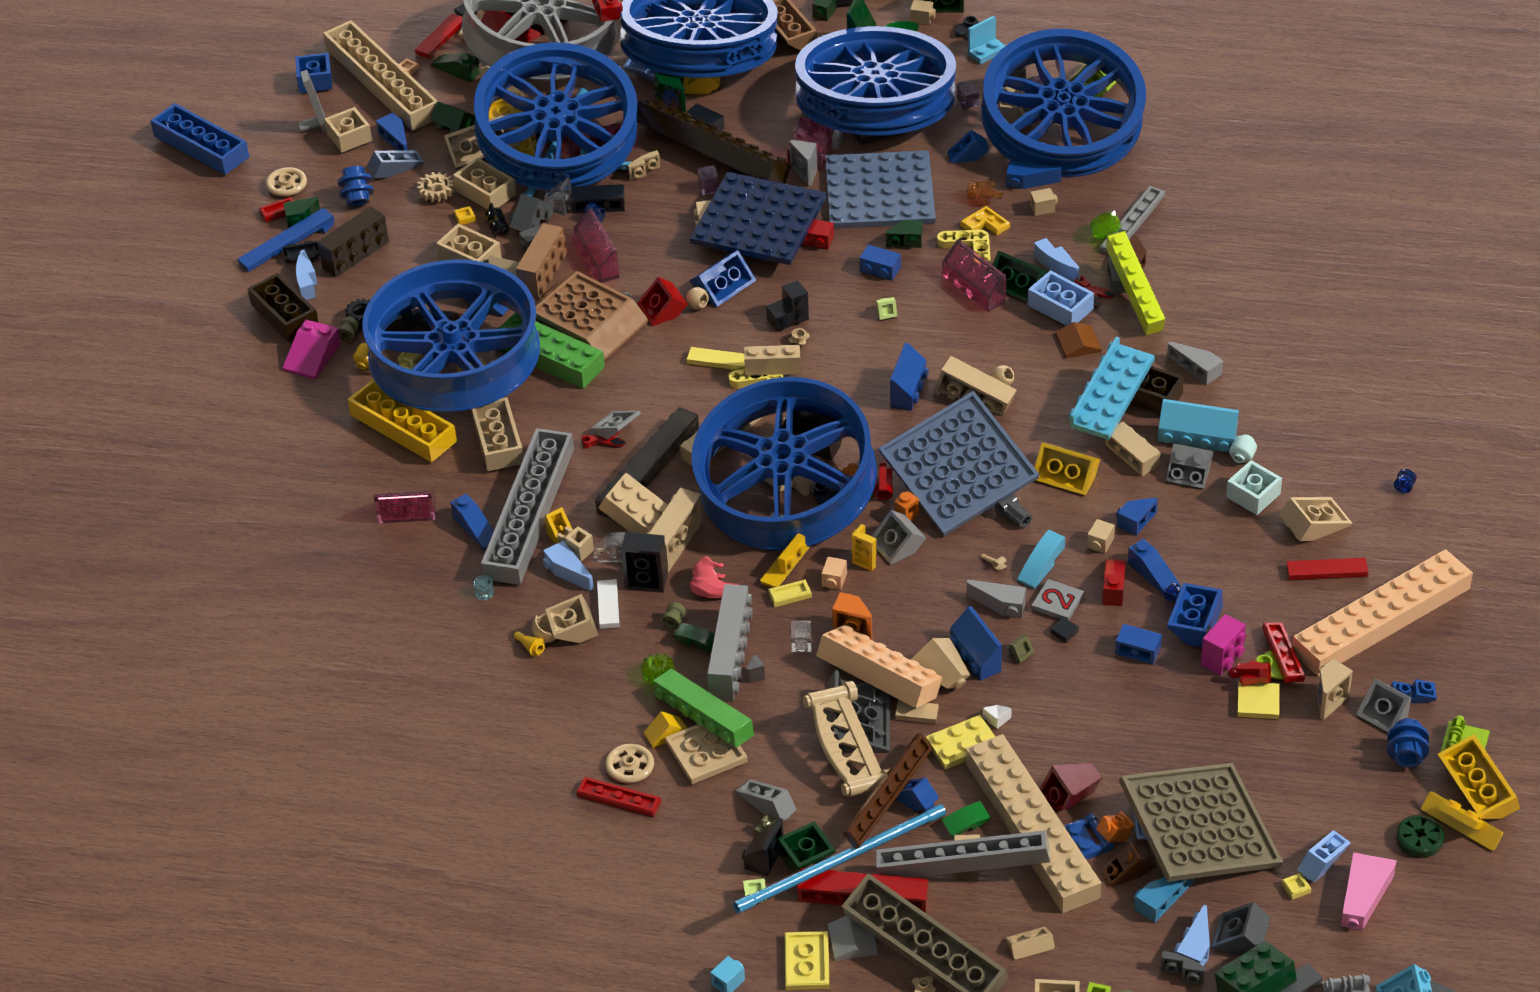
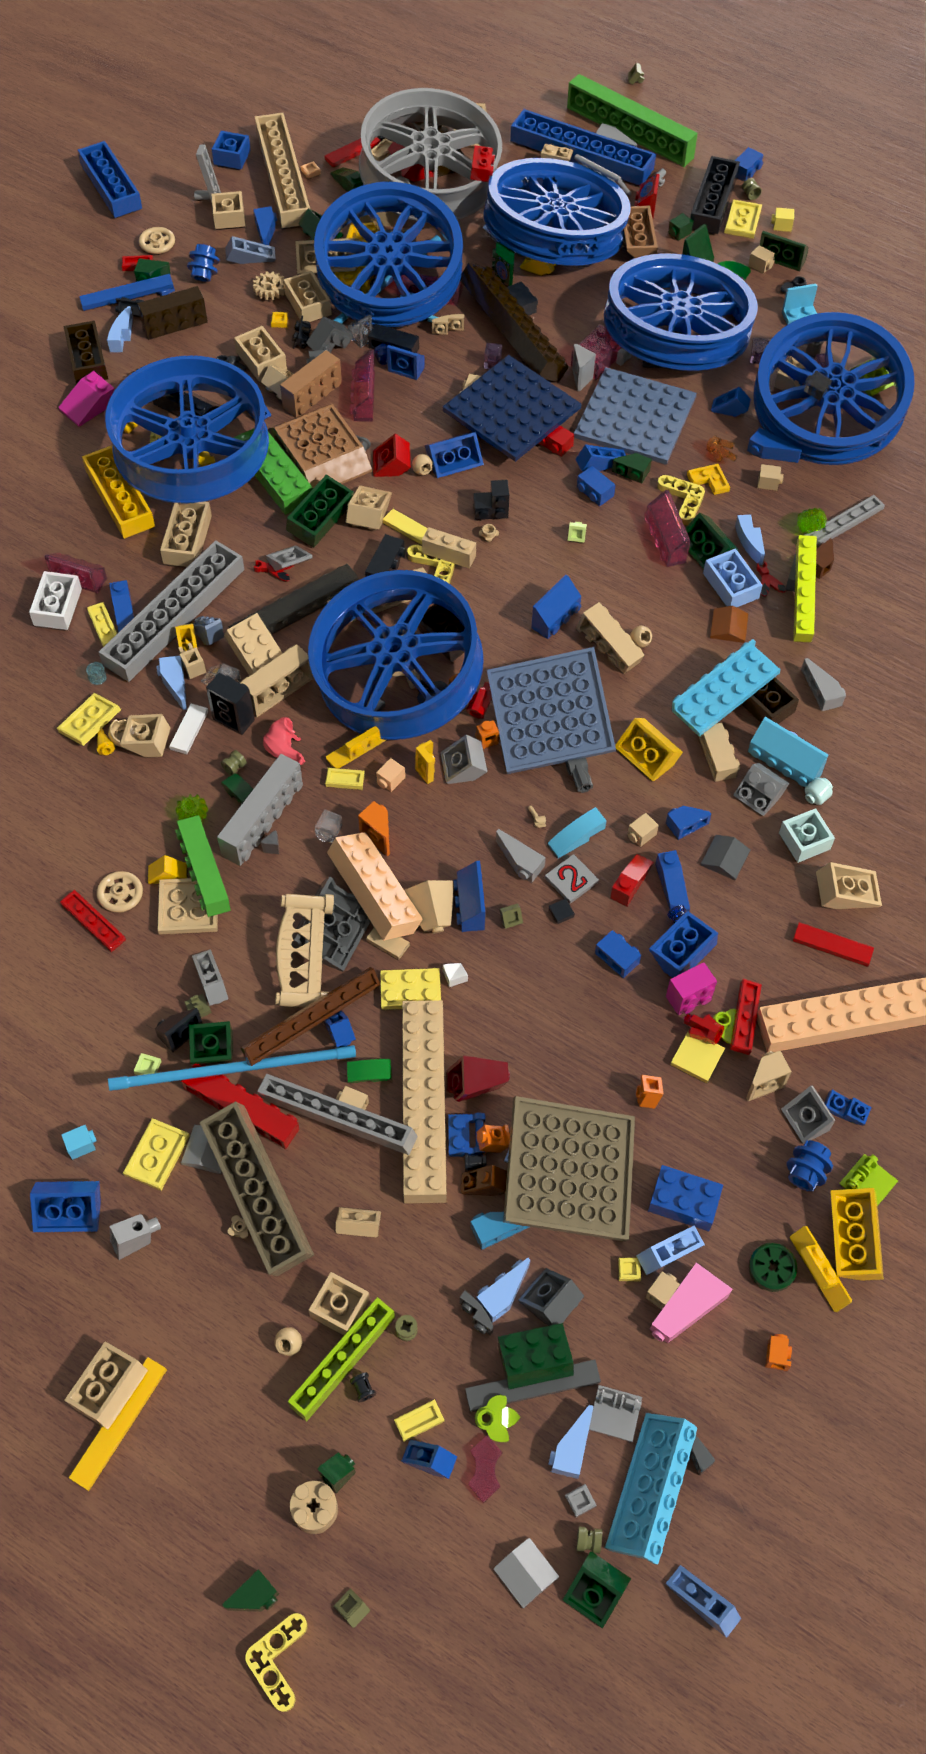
camera: 20 degrees right, 15 degrees up
none -> white brick [29,571,82,630]
none -> light yellow tile [57,693,121,746]
none -> light yellow tile [87,602,117,647]
none -> sand blue slope [193,616,224,645]
none -> dark green brick [286,475,354,548]
none -> tan slope [346,485,392,530]
none -> black brick [365,534,406,577]
none -> blue slope [387,345,425,380]
none -> black bush [465,1152,486,1172]
none -> blue slope [575,444,626,471]
none -> orange brick [636,1075,664,1109]
none -> tan brick [645,1271,680,1310]
none -> blue brick [648,1165,723,1232]
none -> dark grey slope [701,835,750,880]
none -> orange brick [765,1334,792,1371]
none -> clear smoke brick [804,371,832,401]

